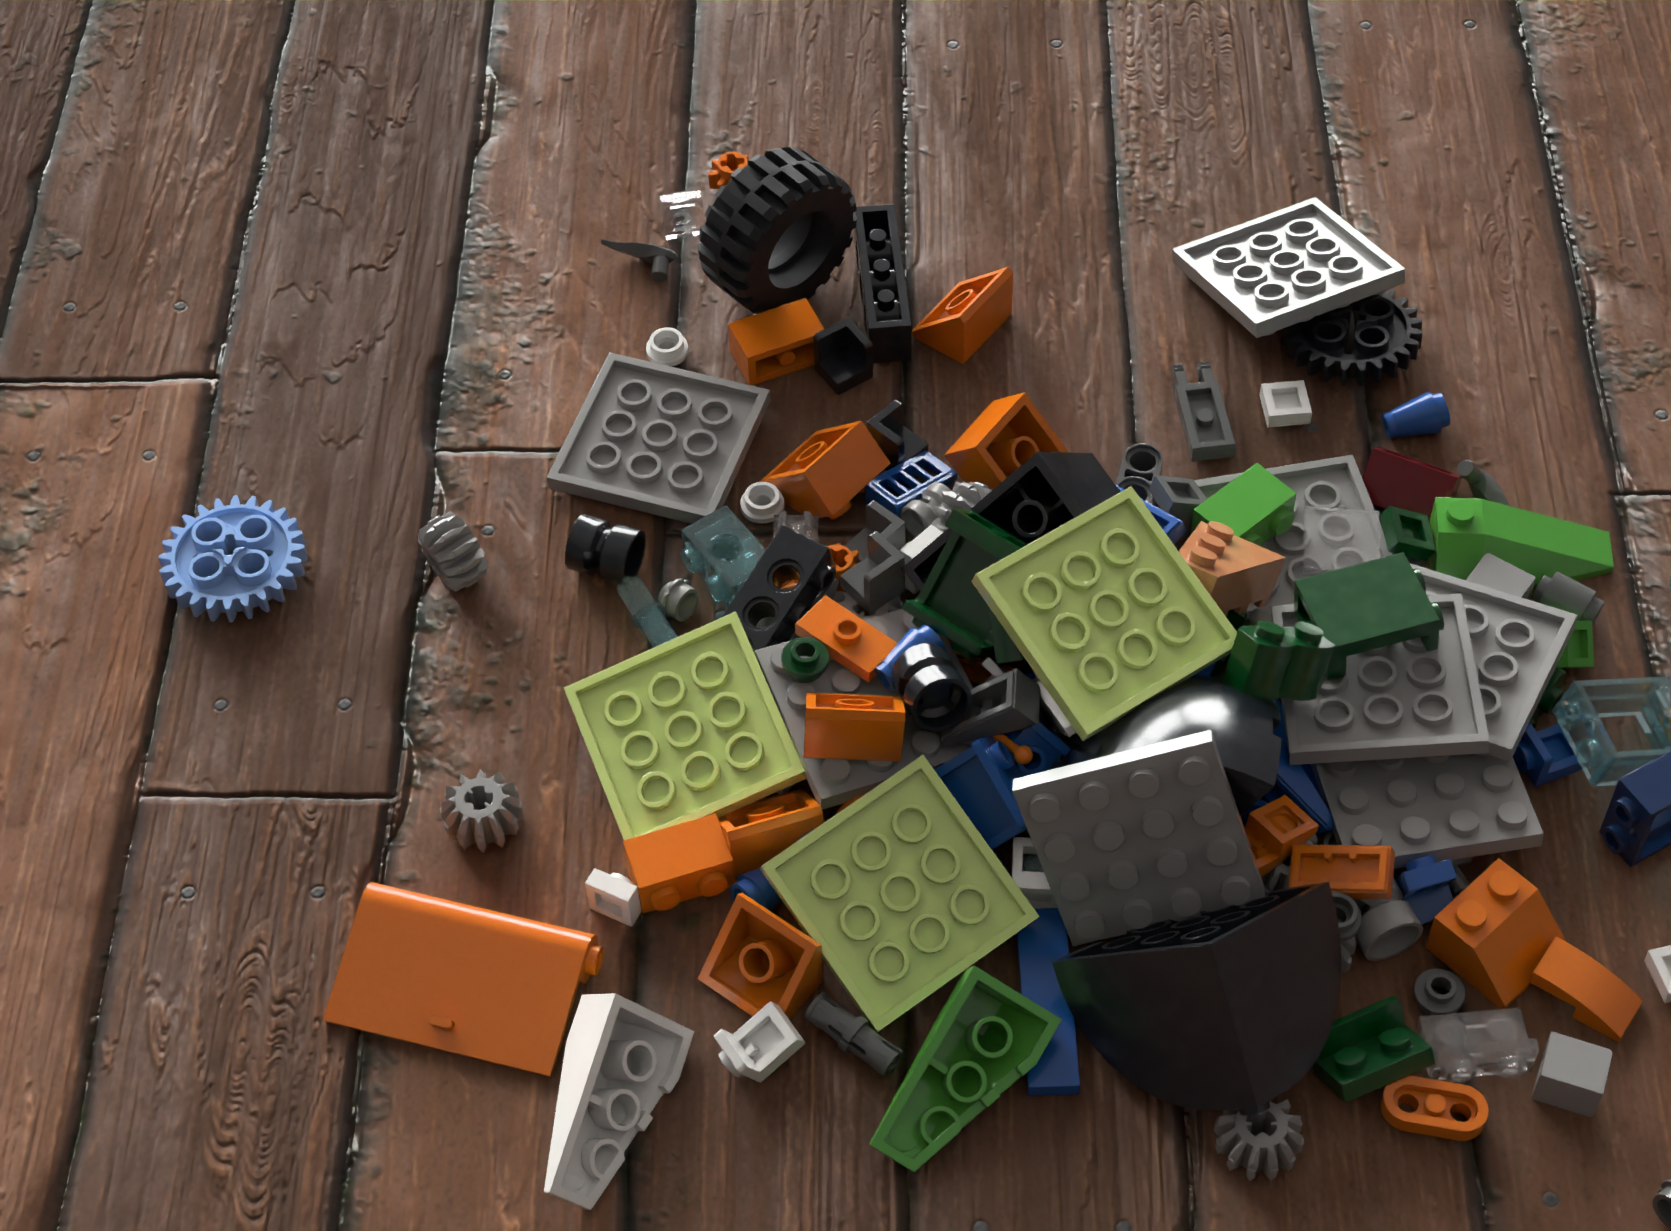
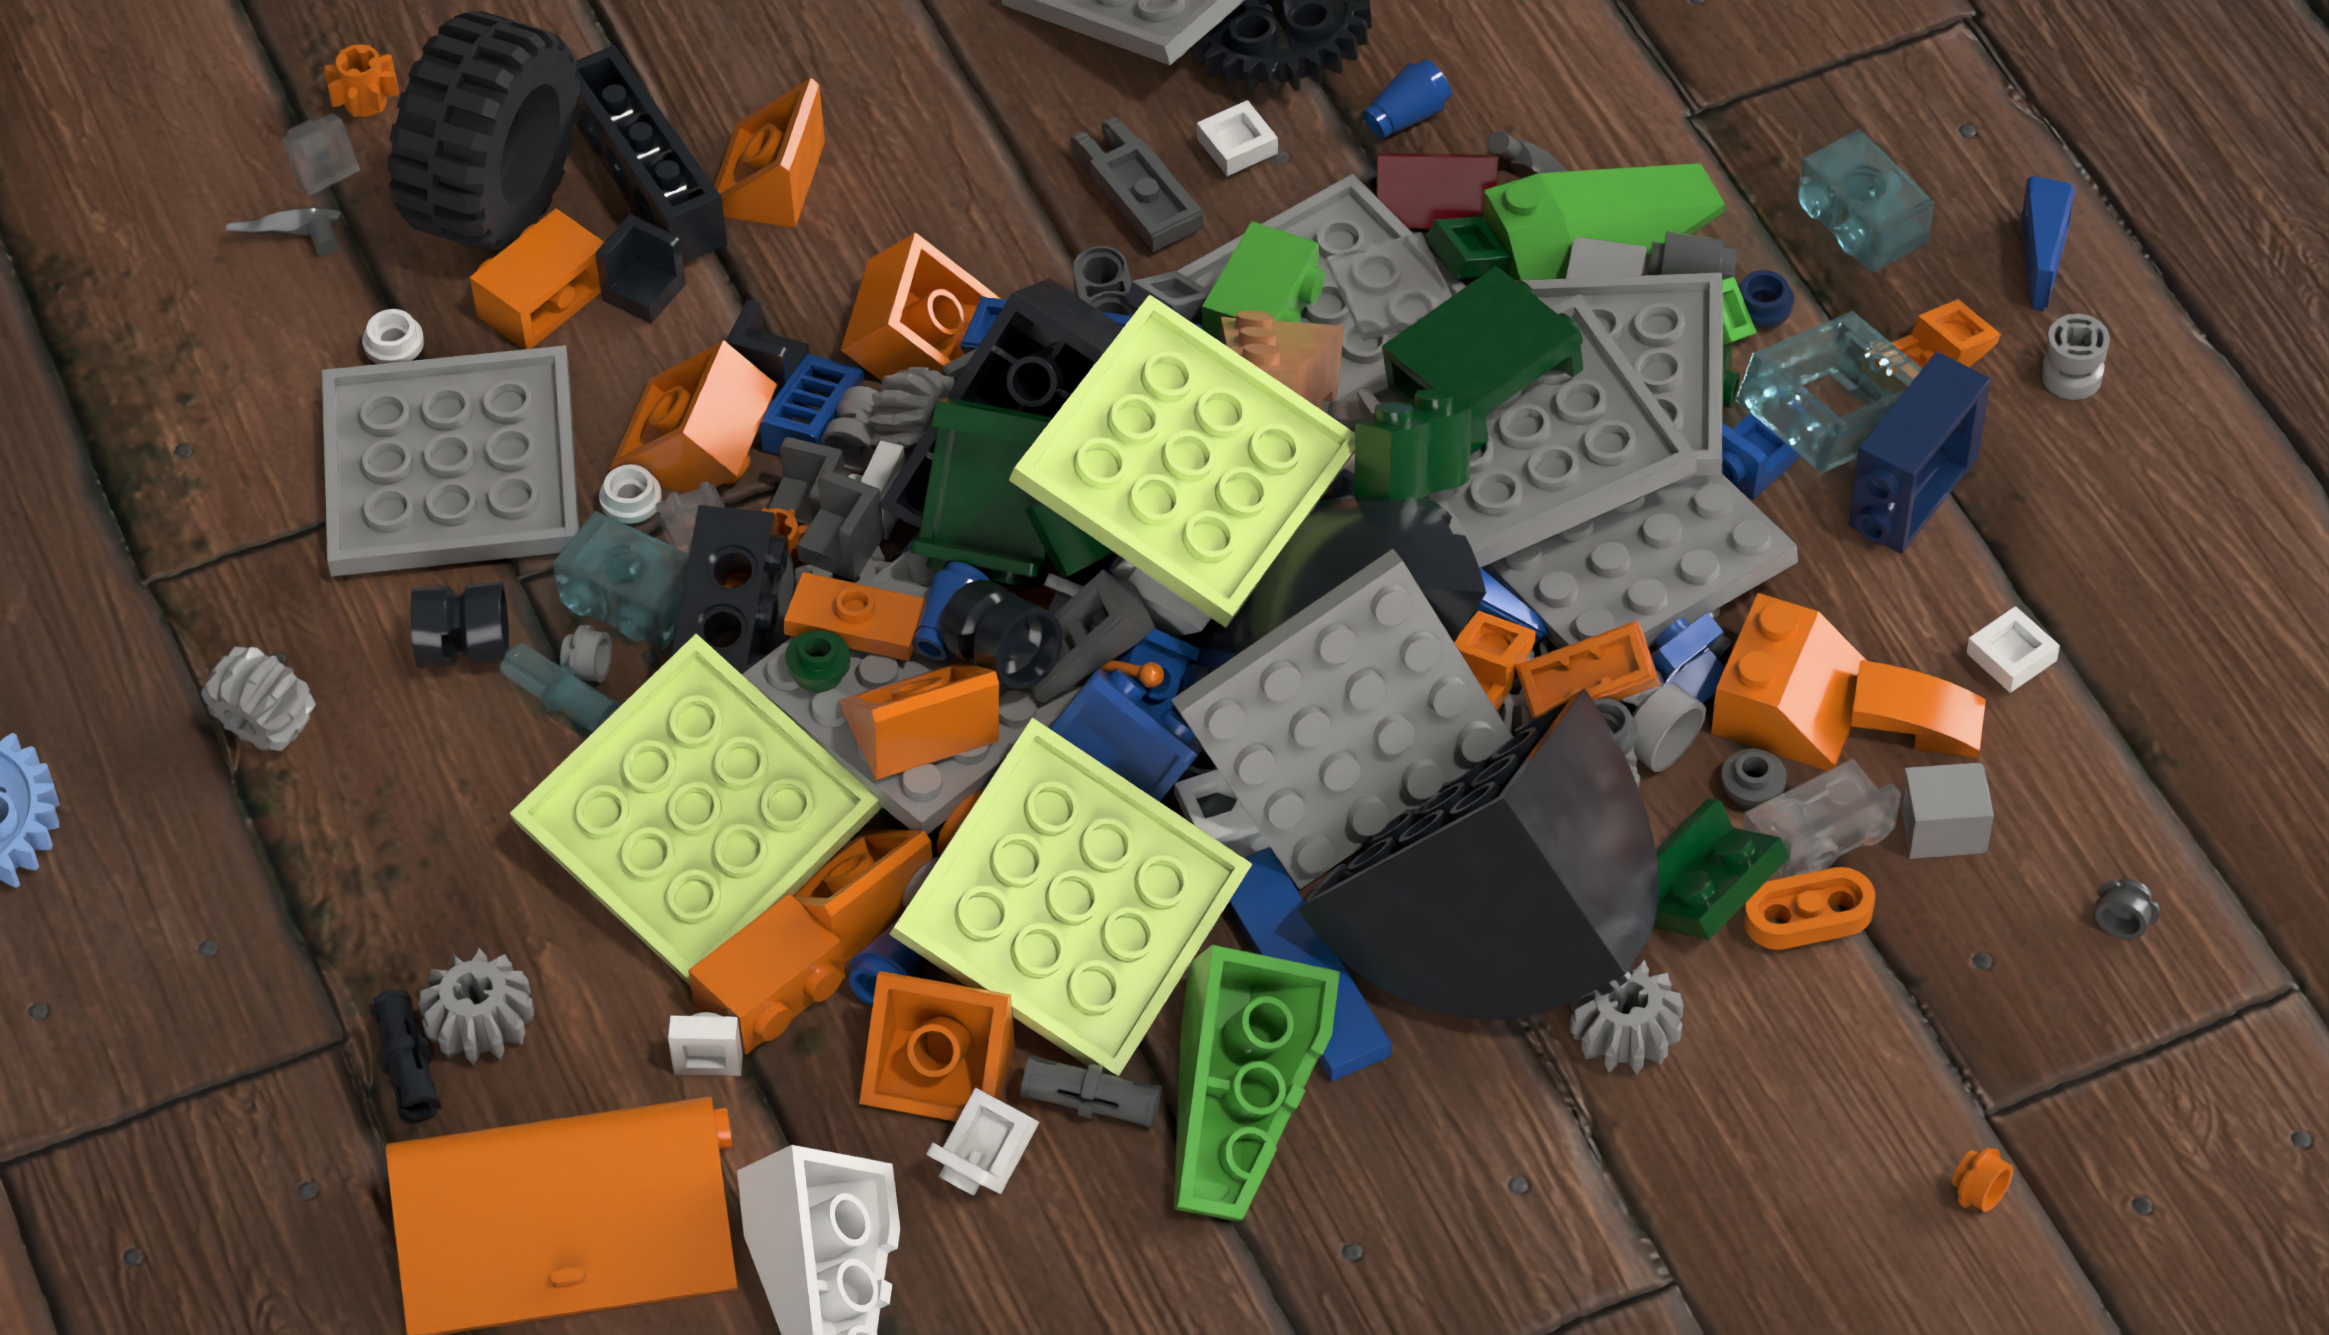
camera: 25 degrees left, 0 degrees up
none -> black pin [369,990,442,1123]
none -> dark blue plate [1738,270,1794,328]

